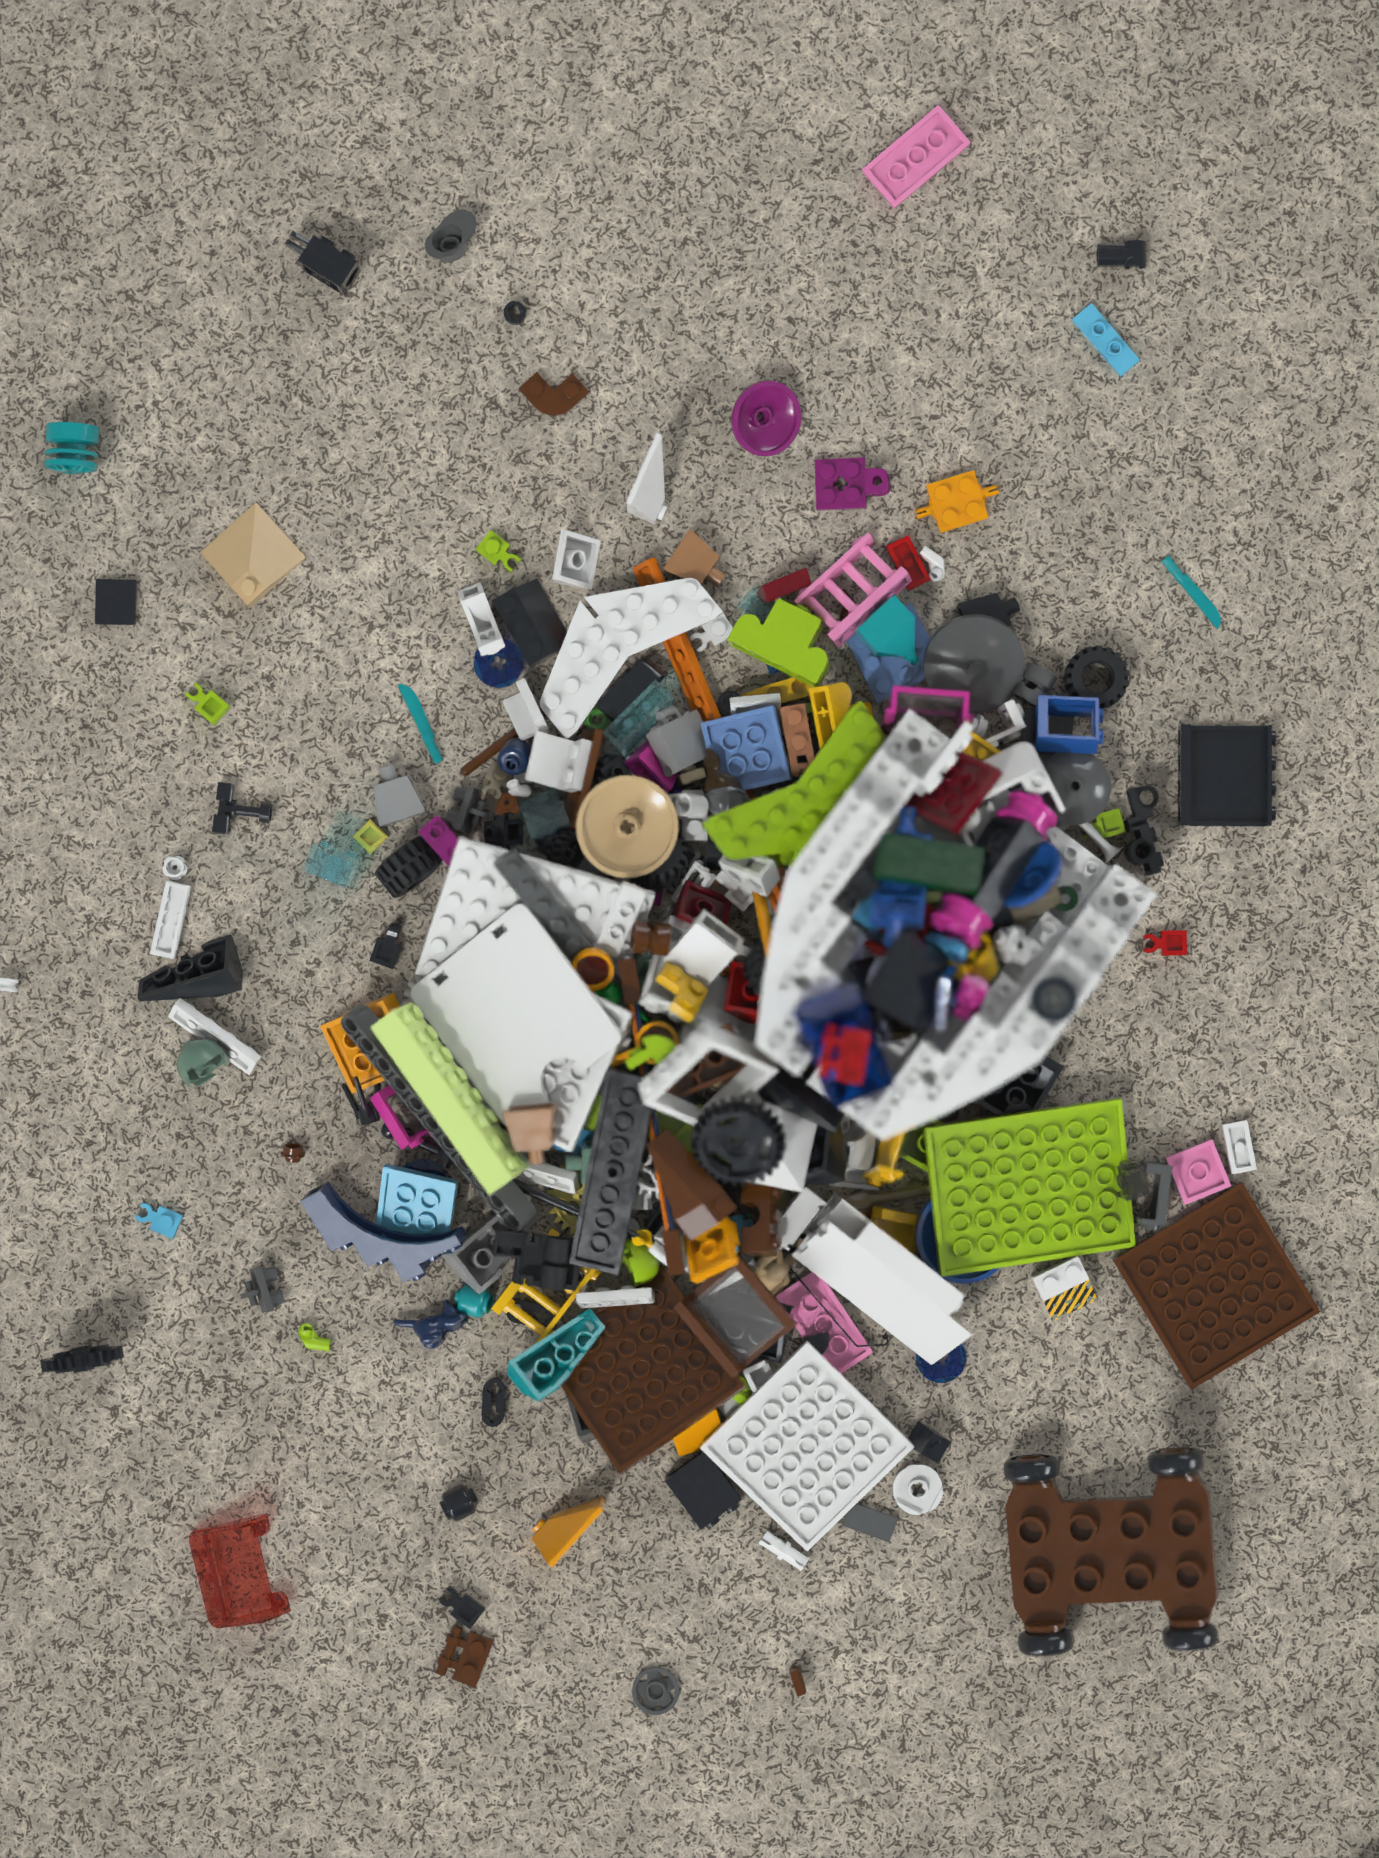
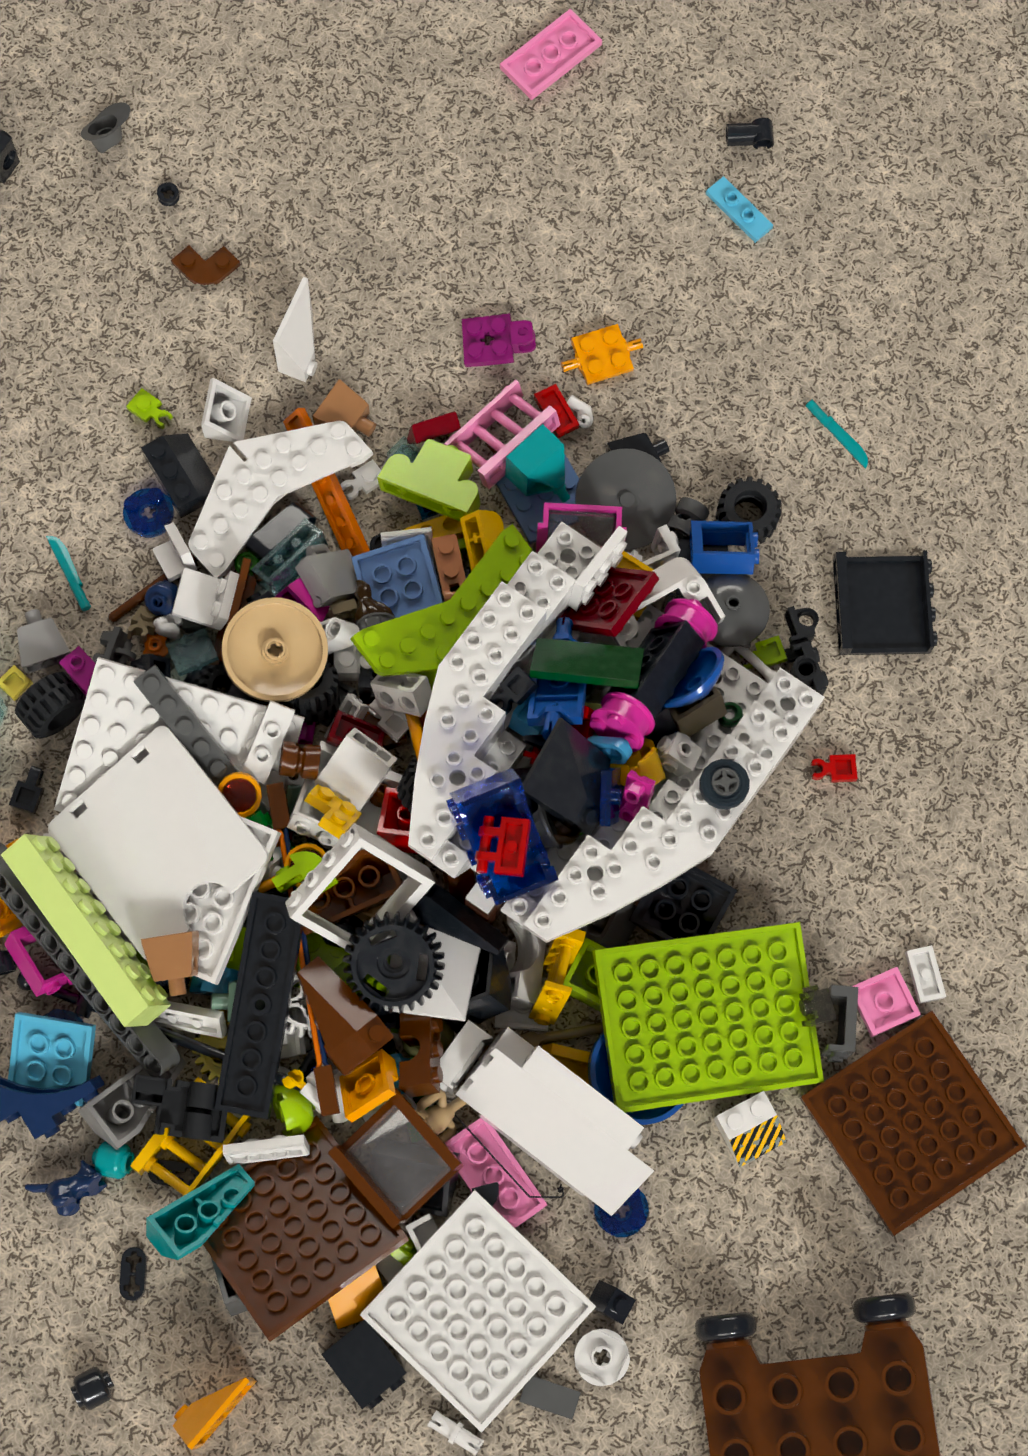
camera: 10 degrees left, 15 degrees down
white arch [457,582,505,656] -> none
magenta dish [731,380,801,457] -> none

